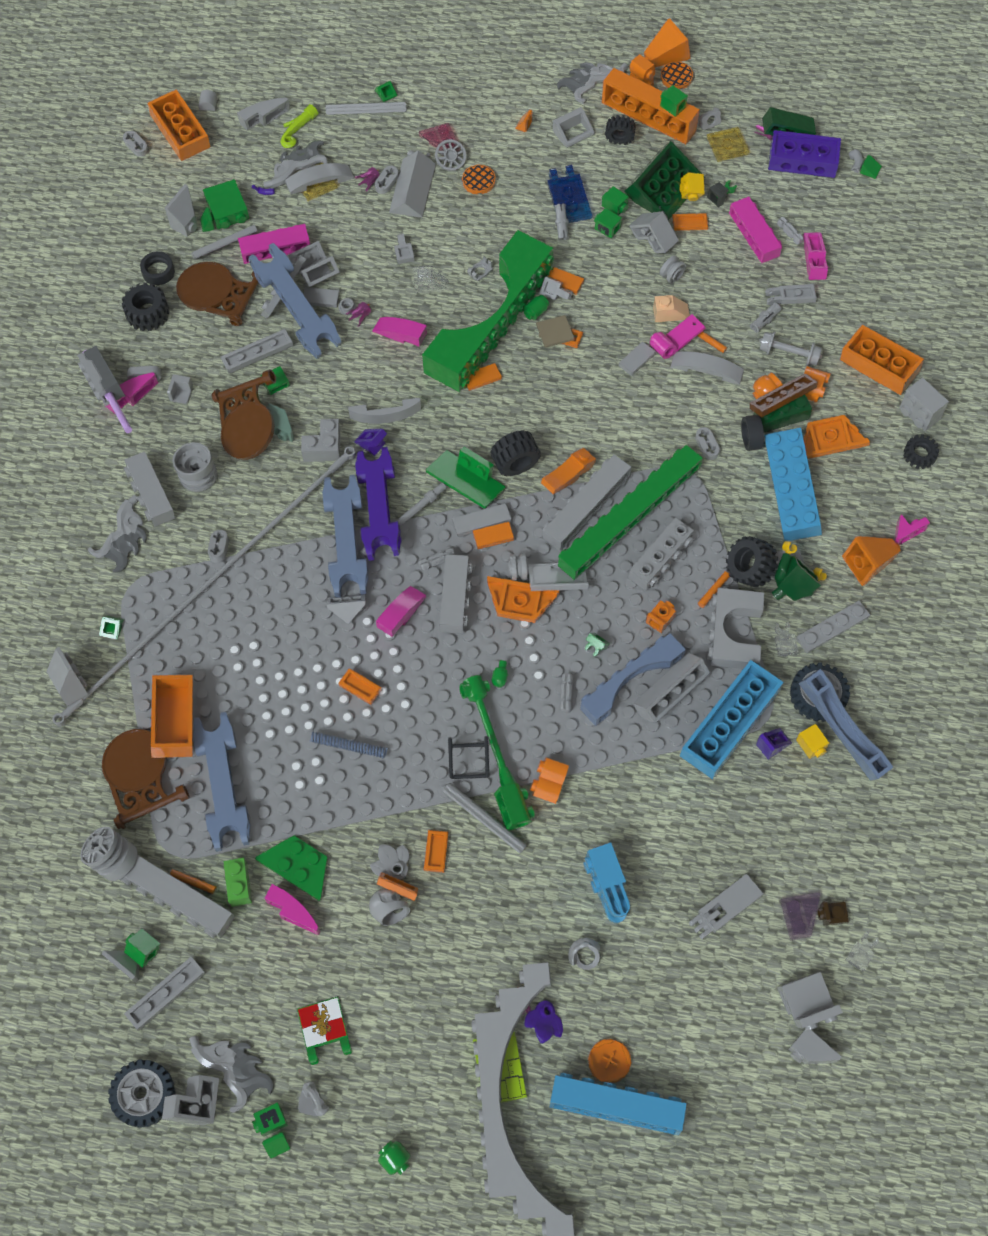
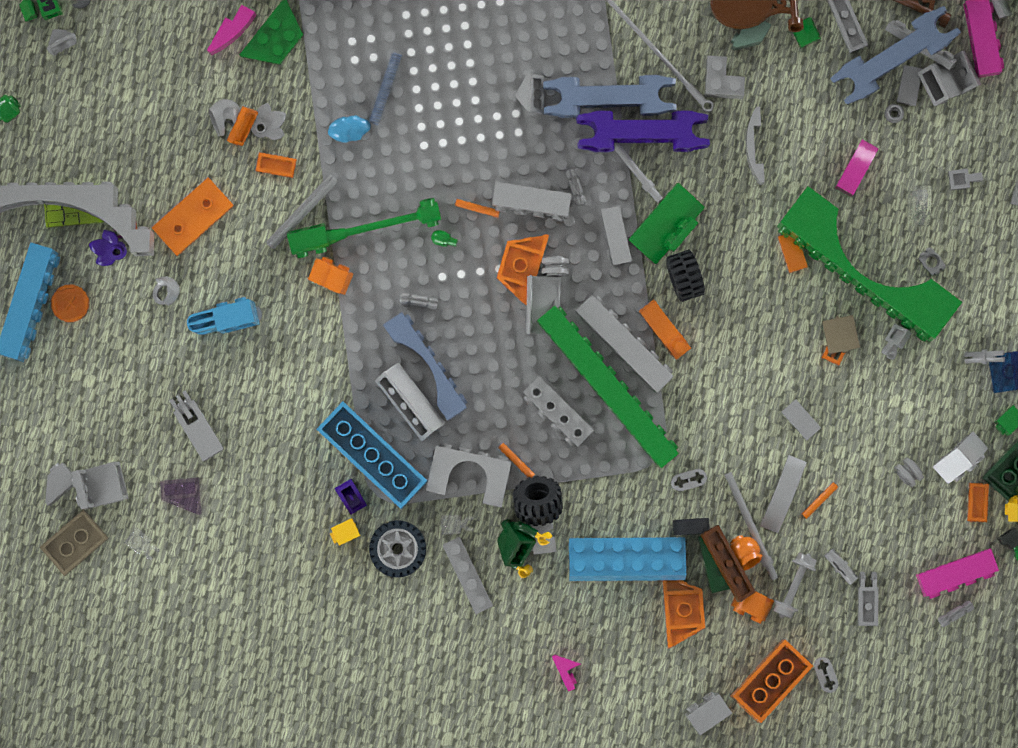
camera: 95 degrees right, 20 degrees up
flag [297,997,352,1065] -> none
orange tile [338,668,382,705] -> none
flat silver piece [346,302,371,327] -> none
dark purple slope [354,429,387,456] -> none
dark pink slope [376,586,426,637] -> none
black piece [448,736,490,779] -> none
orange tile [473,522,514,549] -> none
green brick [523,295,549,320] -> none
orange tile [548,267,584,295] -> none
tile [585,633,610,656] -> none
green brick [594,208,622,239] -> none
orange brick [646,600,676,634] -> none
dark pink door [650,314,706,359] -> none
light nougat slope [653,295,690,322] -> none
sand blue arch [799,669,893,781] -> none
dark pink slope [803,232,828,280] -> none
dark brown bracket [817,901,849,926] -> none
orange slope [842,536,901,586] -> none
black tyre [903,434,939,469] -> none
none -> dark tan tile [40,509,109,576]
none -> orange plate [152,177,234,257]
none -> dark azure arm [328,115,371,142]
none -> orange piece [455,199,500,217]
none -> light grey bar [725,472,778,581]
none -> light grey beam [814,657,838,693]

